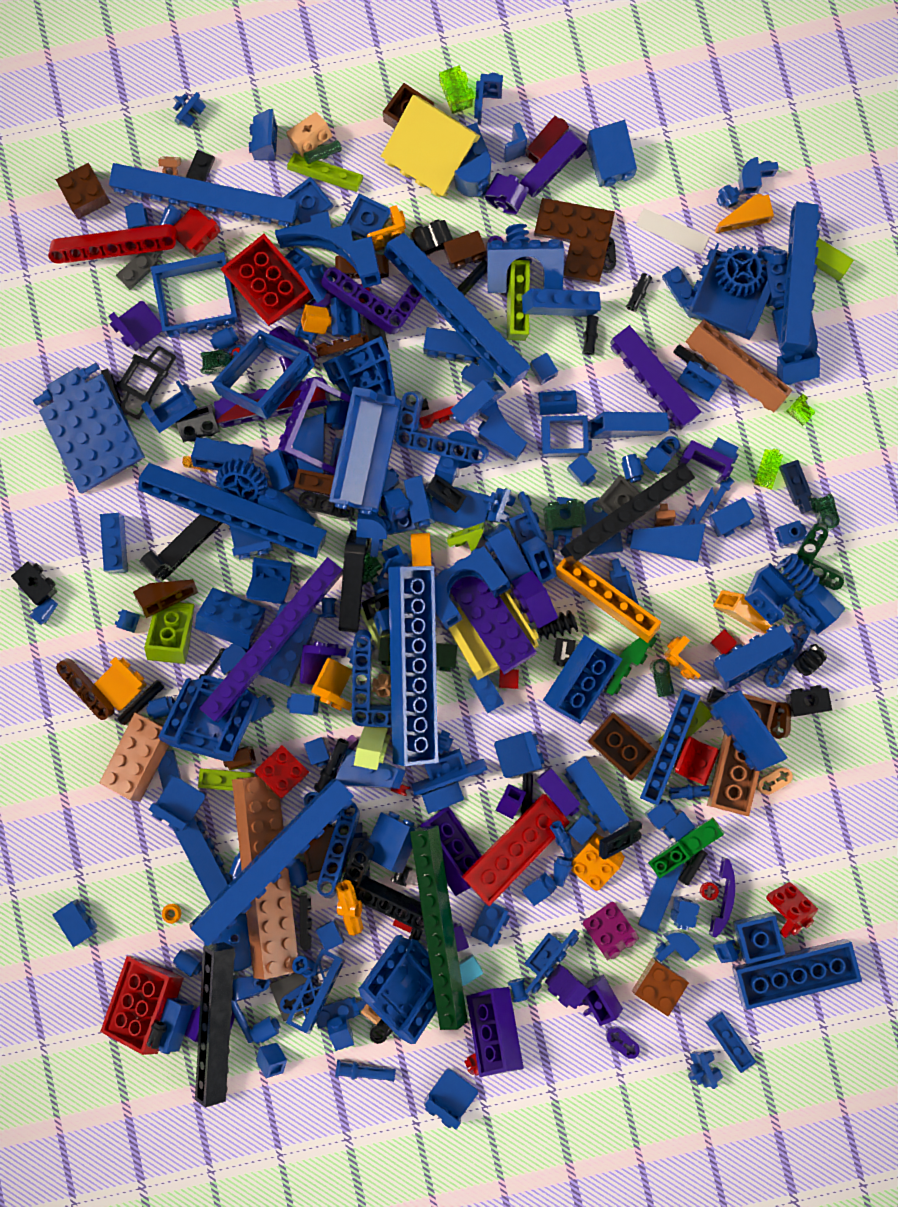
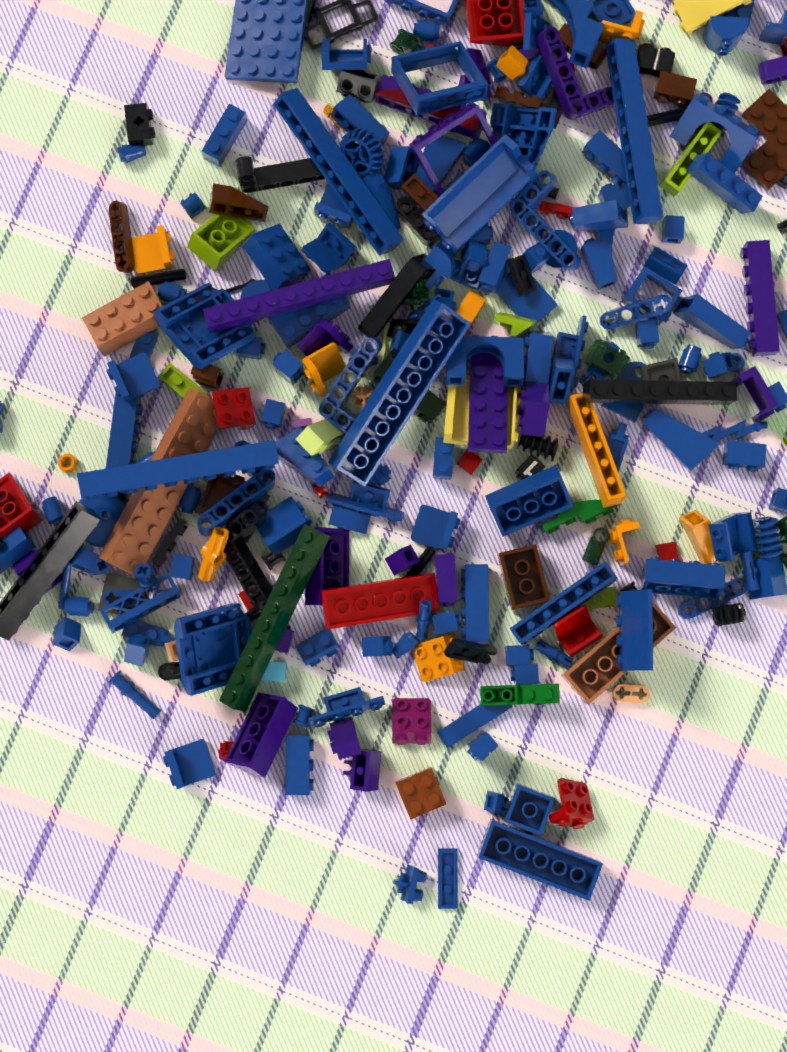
camera: 30 degrees right, 0 degrees up
black pin [314,738,349,793] -> none
blue bush [320,598,337,618] -> none
blue hips [483,488,516,523] -> none
dark purple brick [485,173,529,215] -> none
black pin [582,315,599,355] -> none
dark purple beam [606,1026,640,1059] -> none
blue brick [653,930,701,962] -> none
nougat tile [654,503,676,527] -> none
black axle [679,850,708,886] -> none
red bush [700,882,719,901] -> none
dark purple slope [709,857,736,938] -> none
reddish brown beam [770,702,791,739] -> none
black brick [785,685,833,717] -> none
none -> blue brick [285,735,314,795]
none -> blue beam [600,294,672,329]

